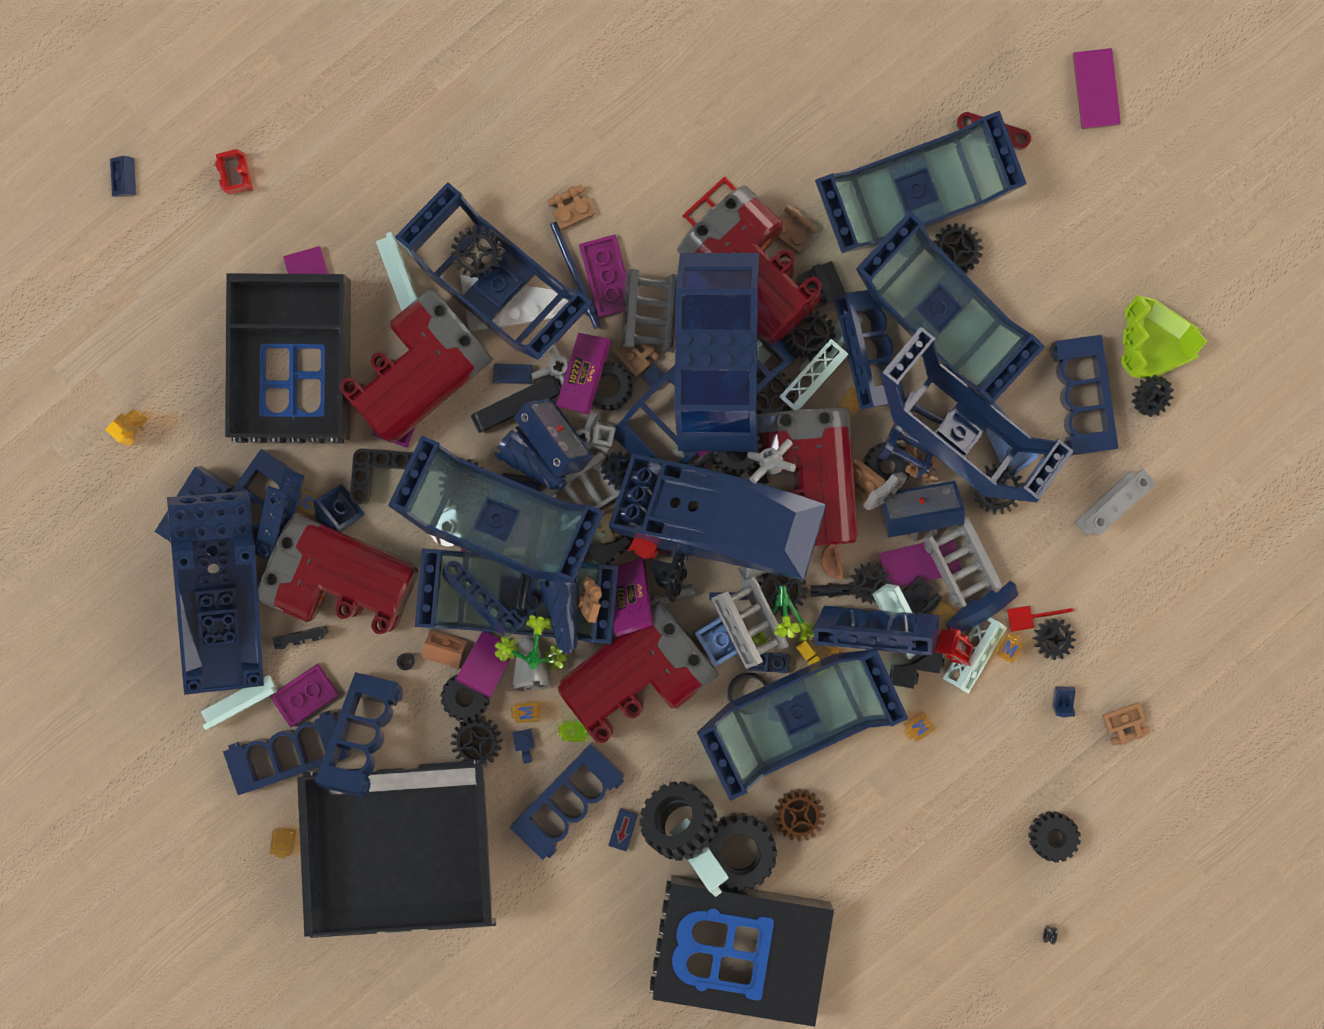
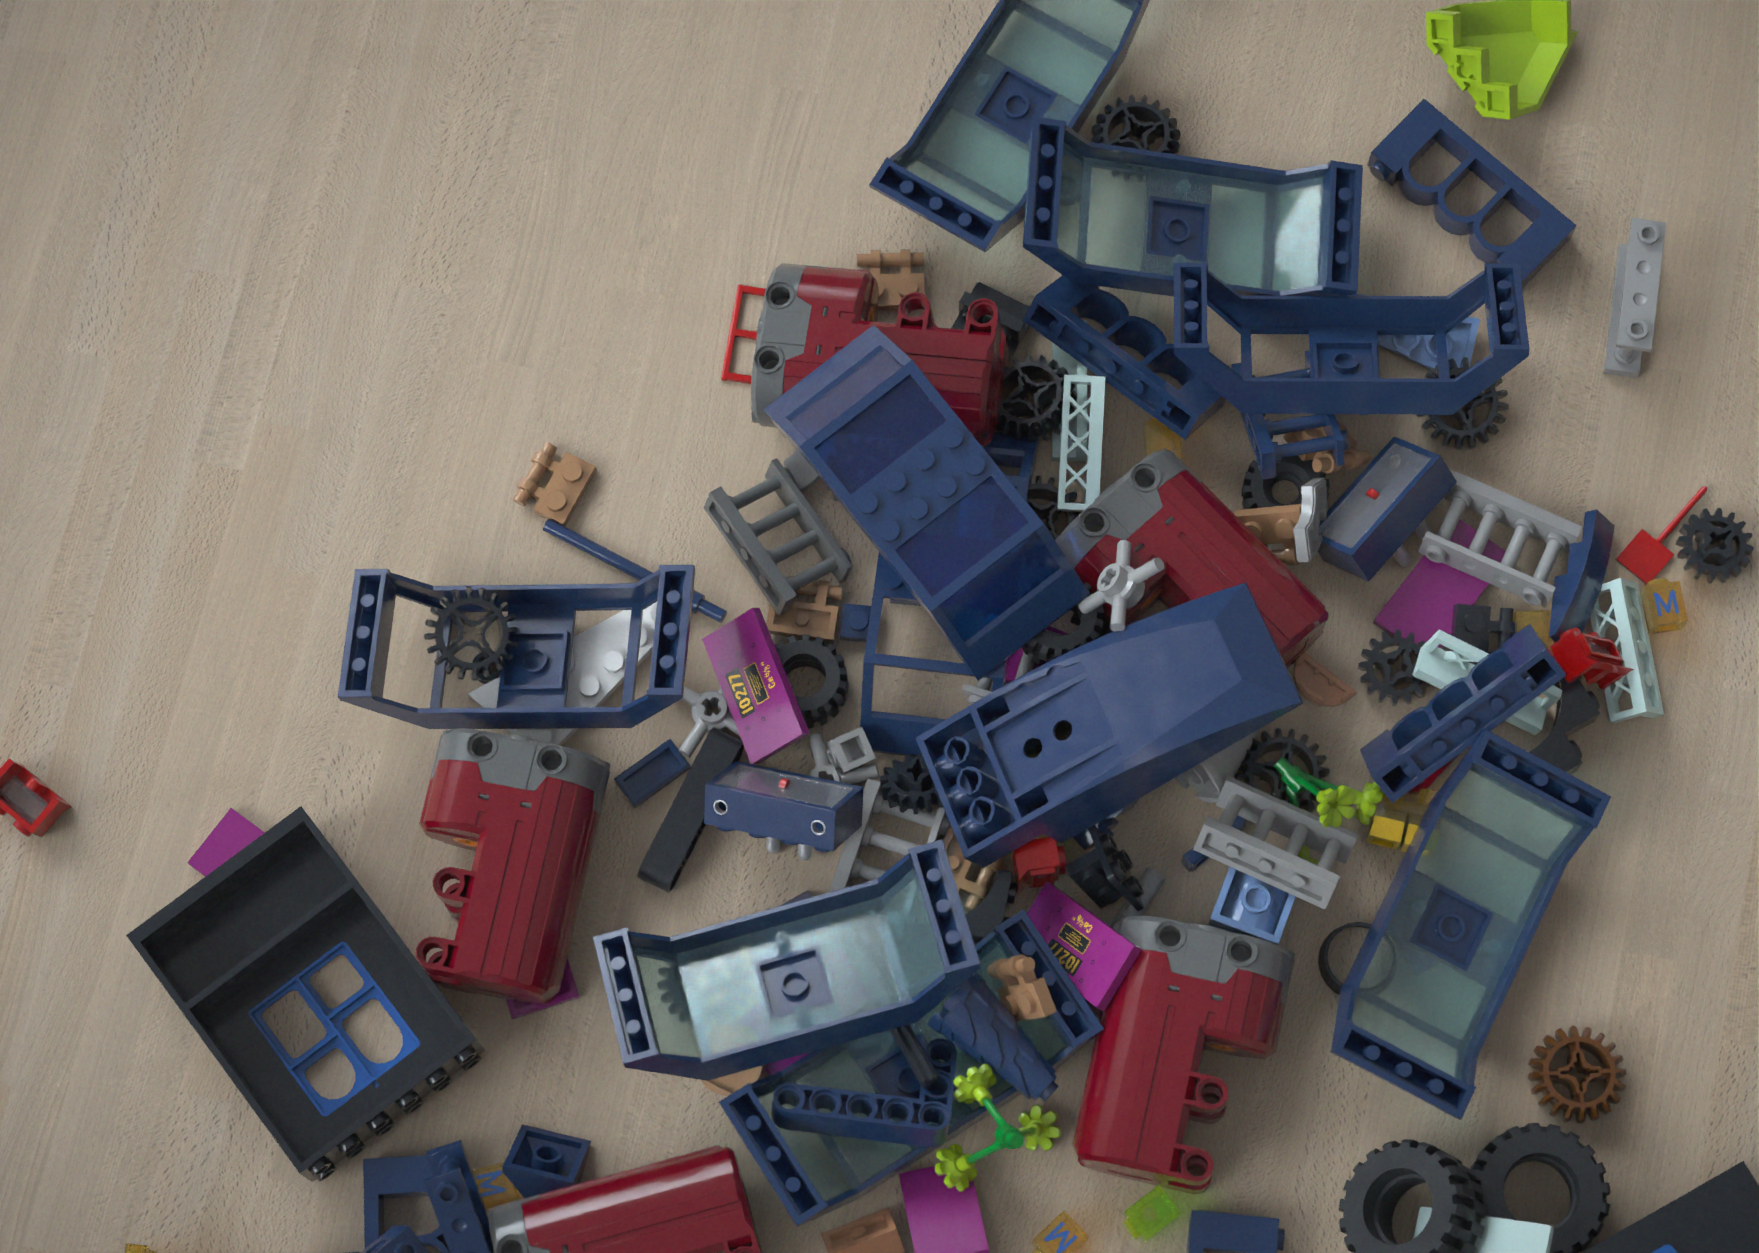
camera: 30 degrees left, 15 degrees down
black beam [350,448,448,505] -> none
light aqua fence [376,232,418,311] -> none
dark blue cone [495,426,567,491] -> none
light grey cone [512,637,551,691] -> none
magenta tile [579,234,626,318] -> none
dark blue slope [748,652,790,673] -> none
black pin [810,583,850,598] -> none
clear yellow brick [903,711,935,742] -> none
black gear [1132,375,1174,417] -> none

